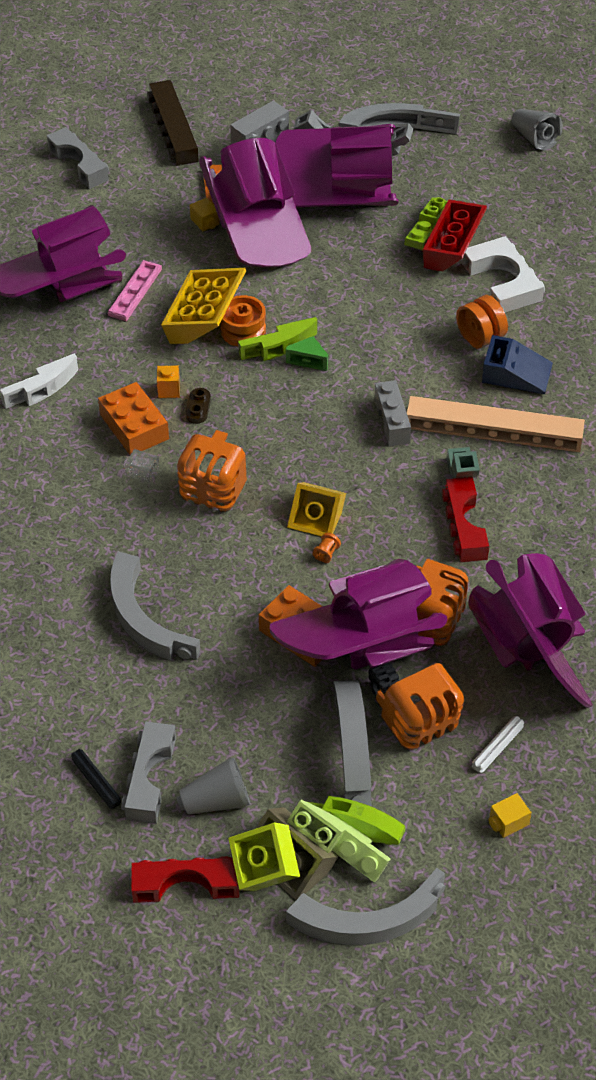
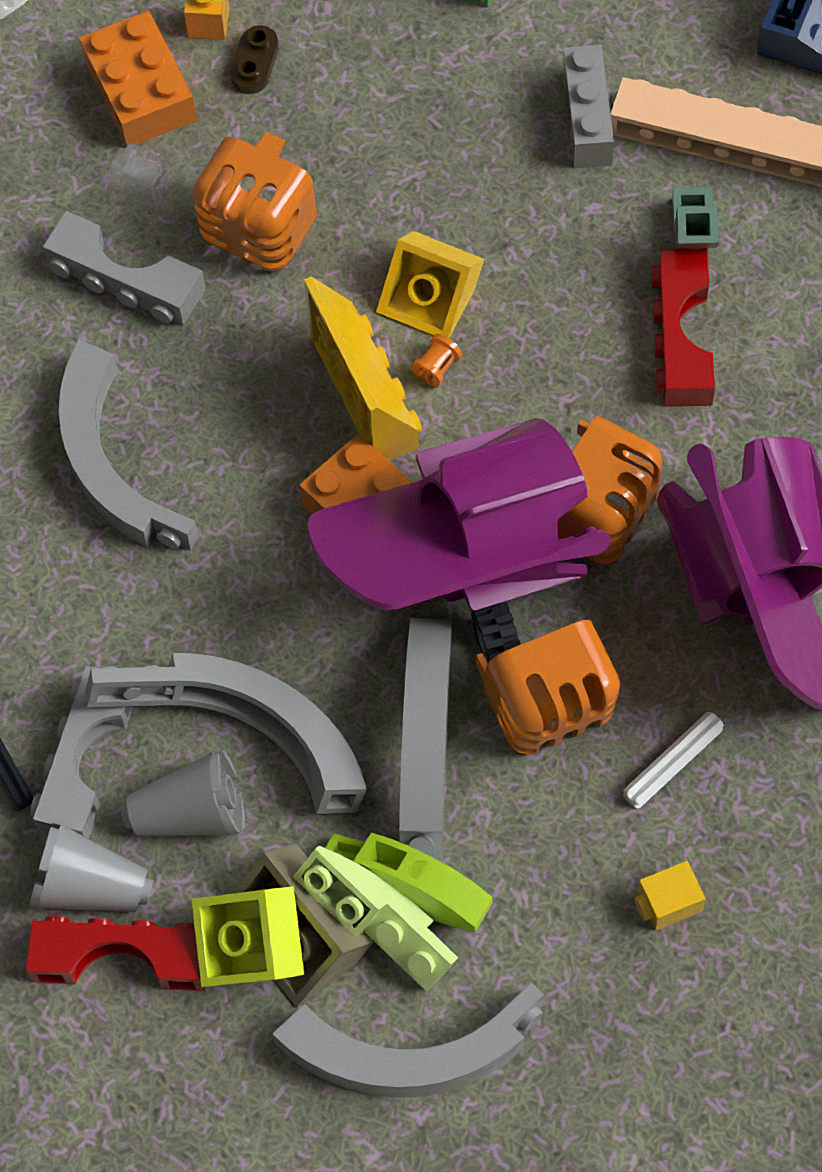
camera: 10 degrees right, 15 degrees up
none -> light grey cone [29,822,154,912]
none -> light grey arch [43,211,206,325]
none -> light grey arch [85,653,367,814]
none -> yellow slope [304,276,423,460]

